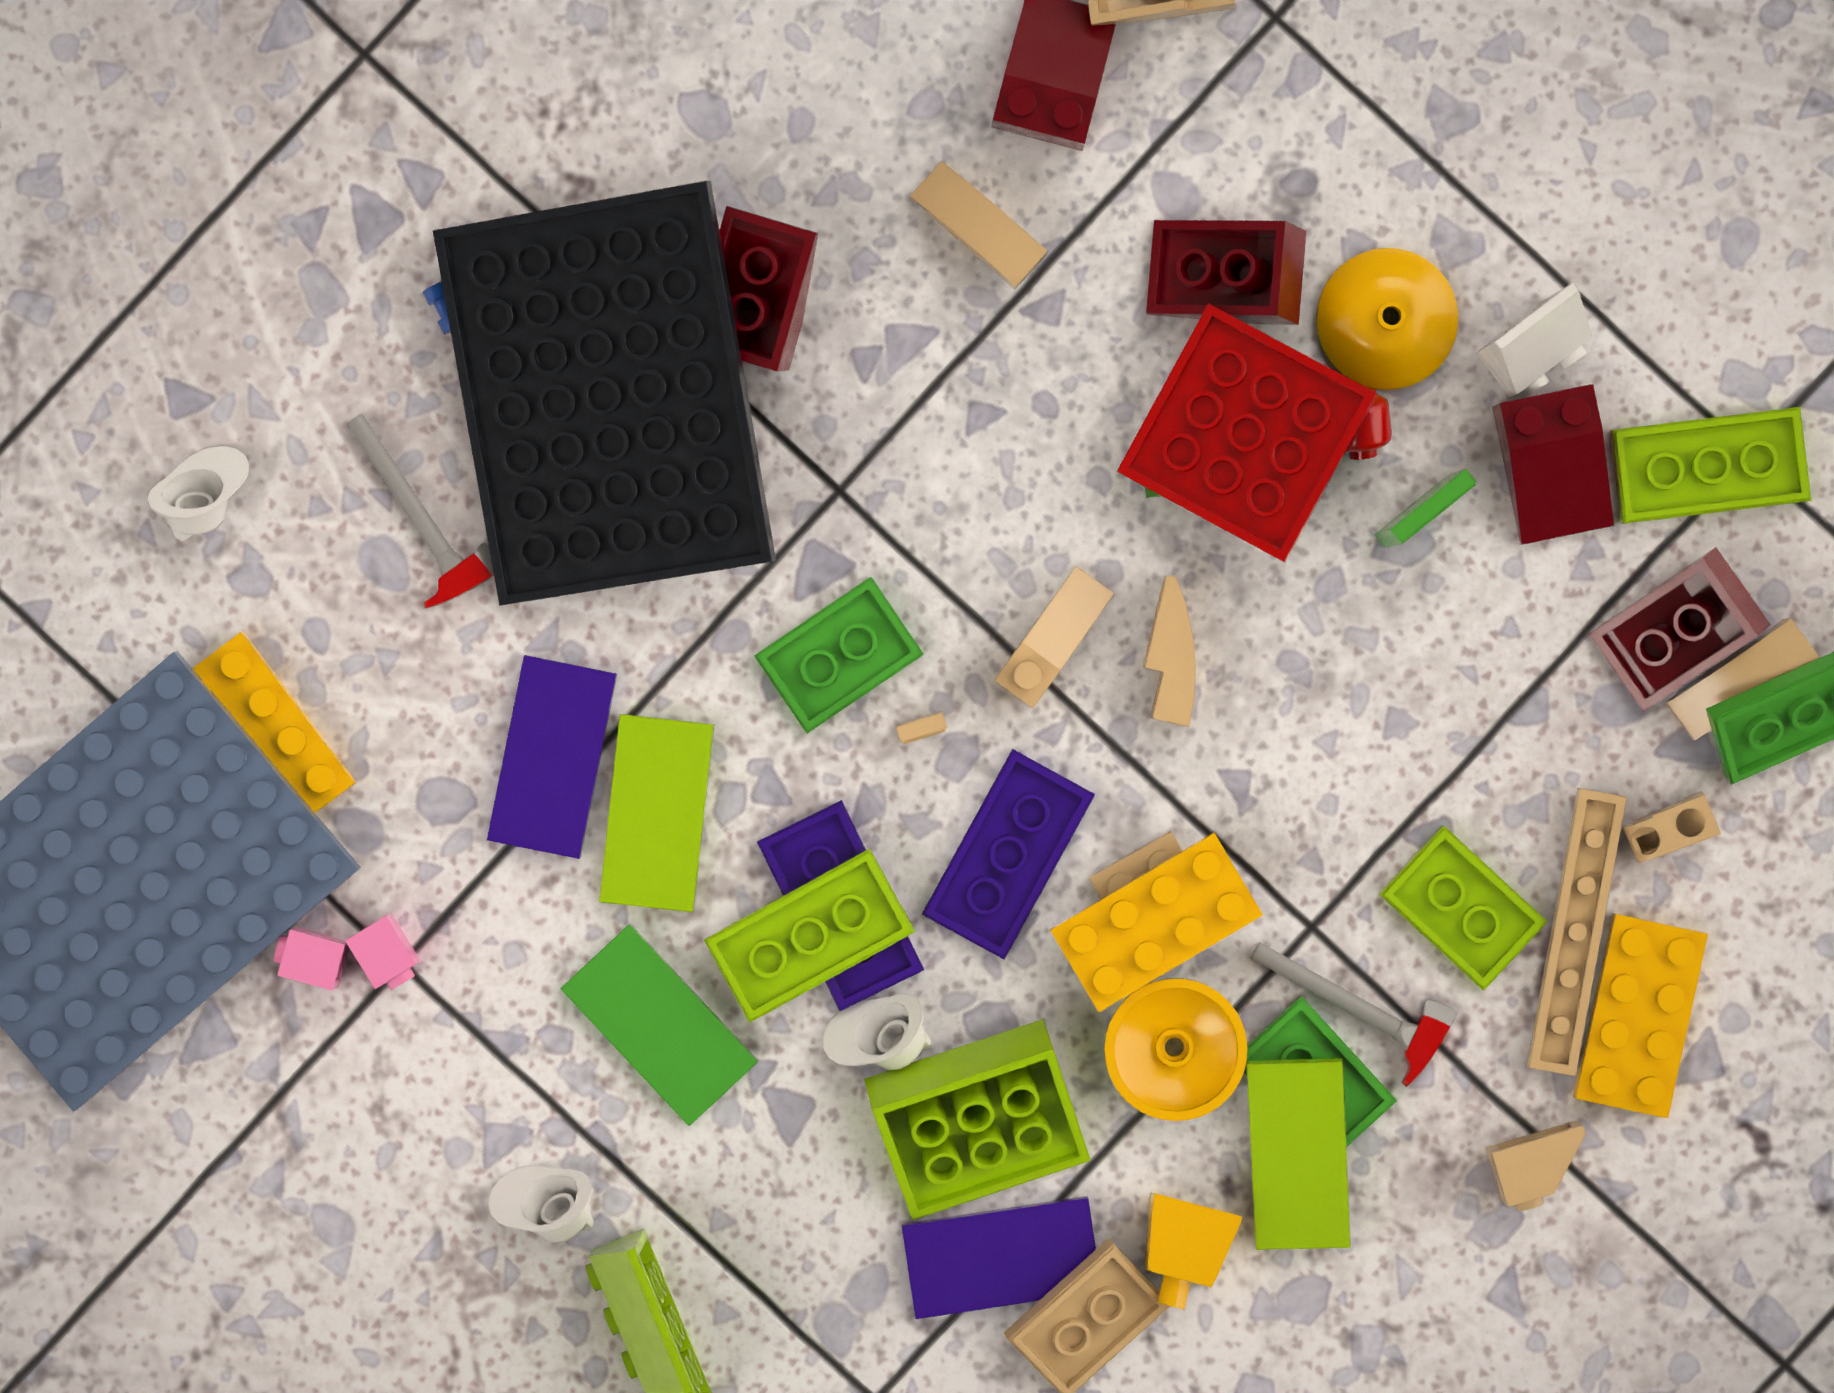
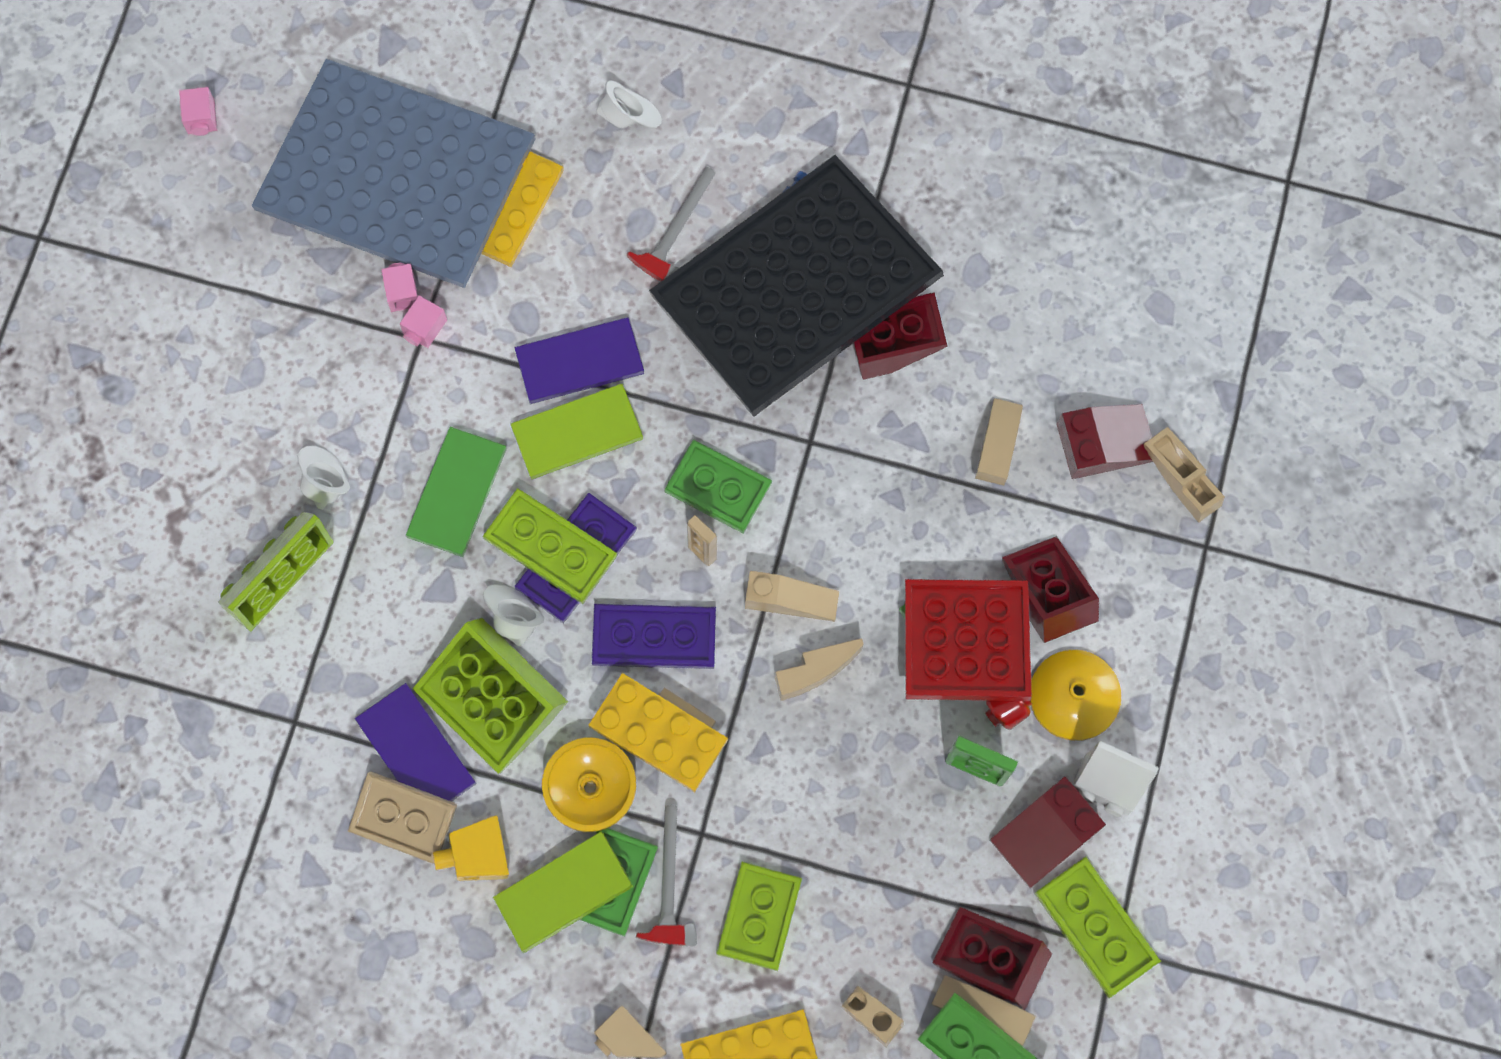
camera: 60 degrees right, 15 degrees down
tan plate [1526,788,1627,1076] -> none

